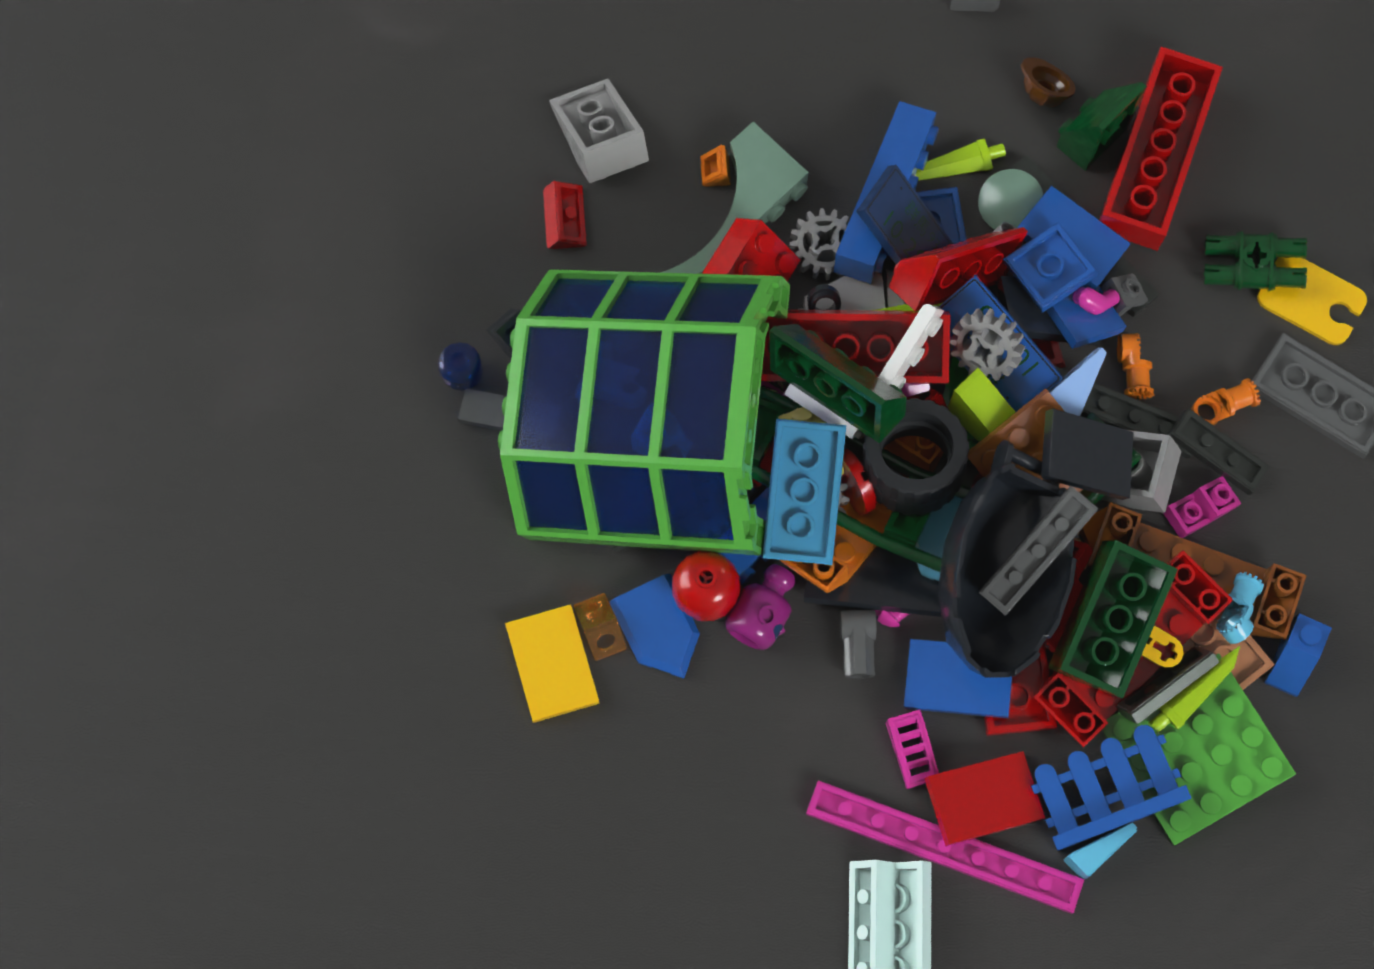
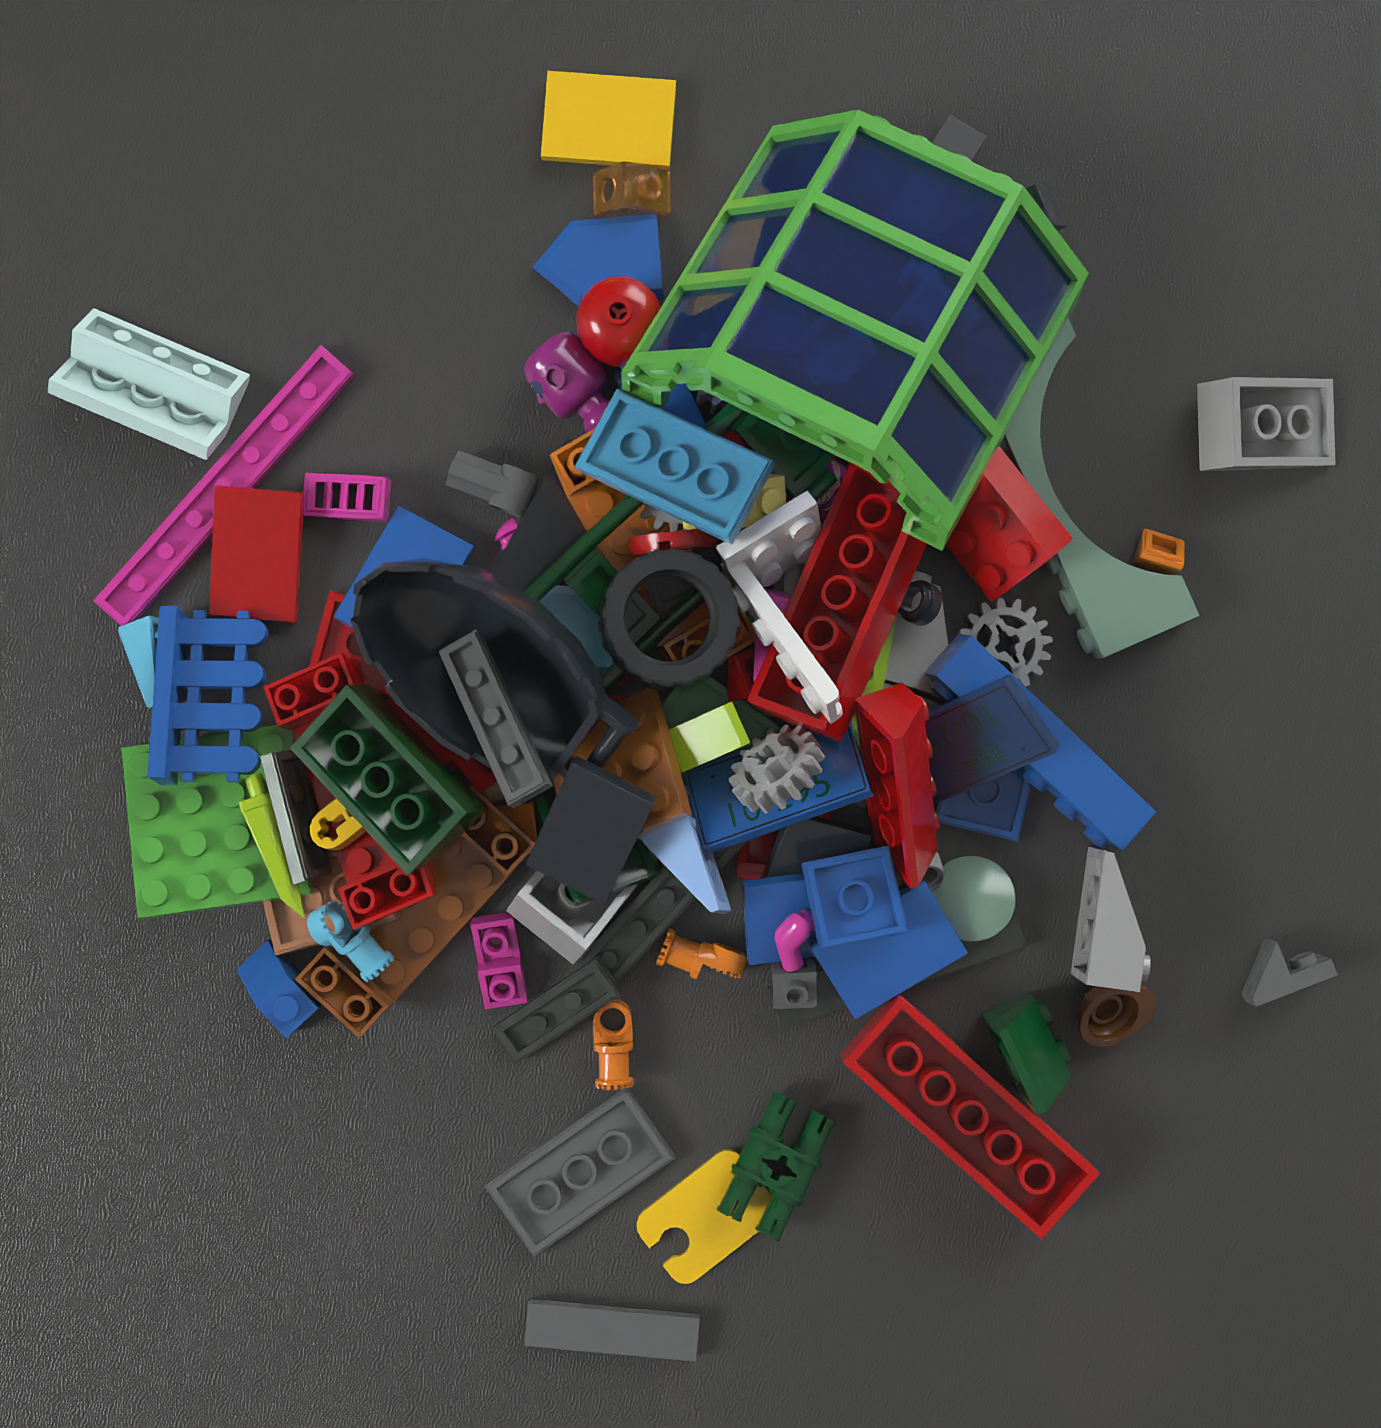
camera: 110 degrees right, 15 degrees up
clear blue head [438,342,483,391] -> none
red slope [543,181,587,249] -> none
dark green slope [769,324,907,443] -> none
lime bar [915,138,1006,181] -> none
none -> light grey slope [1071,847,1150,992]

